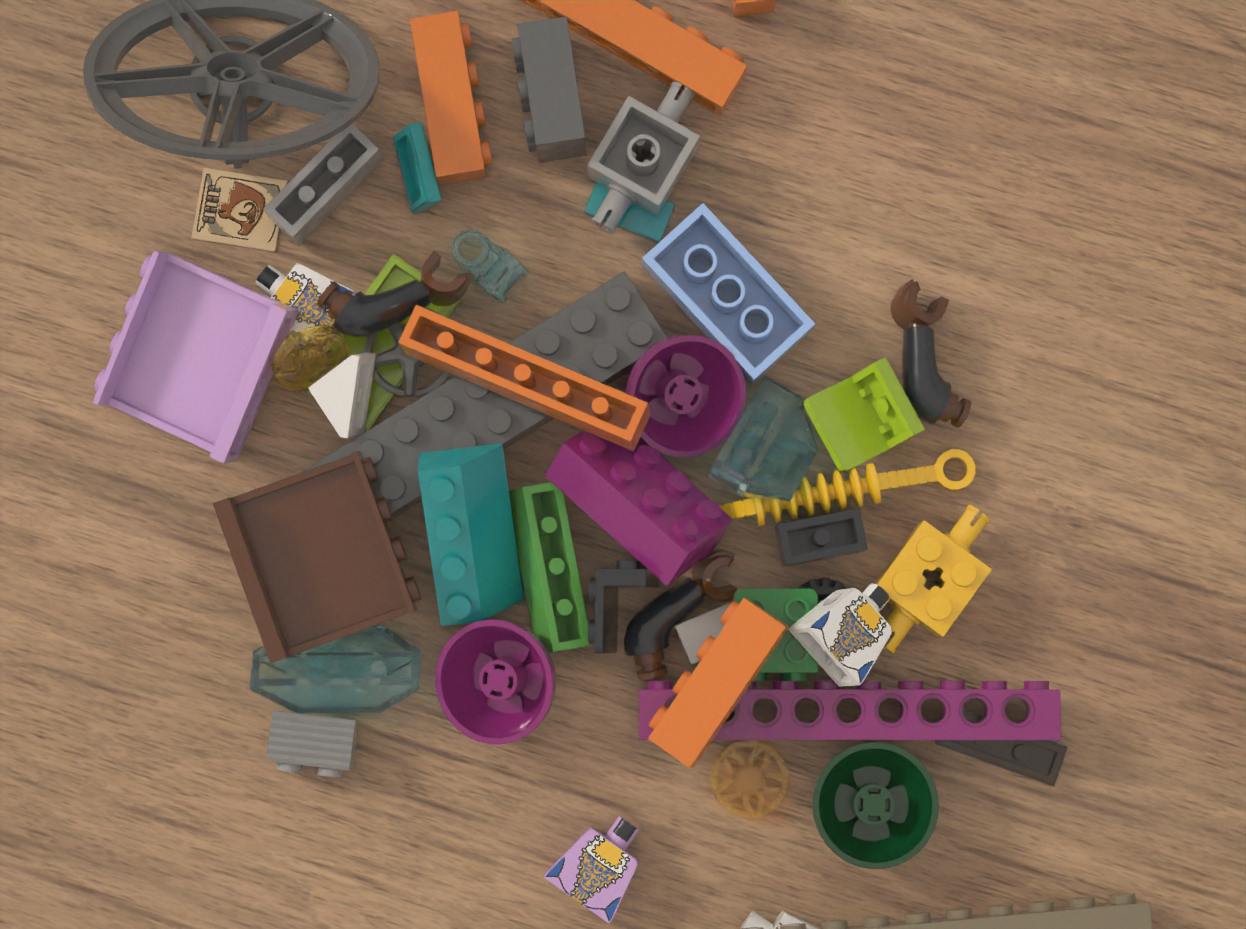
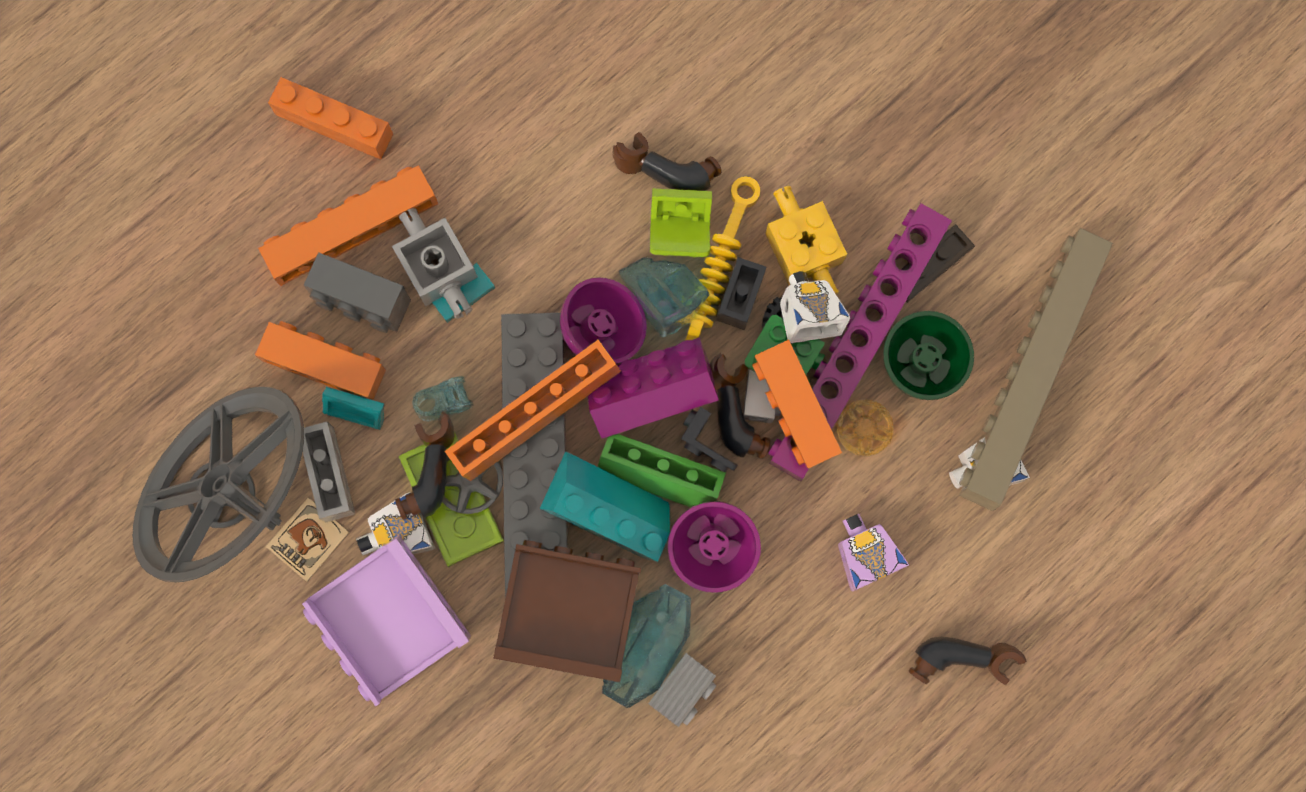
camera: 65 degrees left, 5 degrees down
clear yellow wheel [271,325,348,392] -> none
white slope [308,352,376,438] -> none
light blue brick [642,203,815,385] -> none

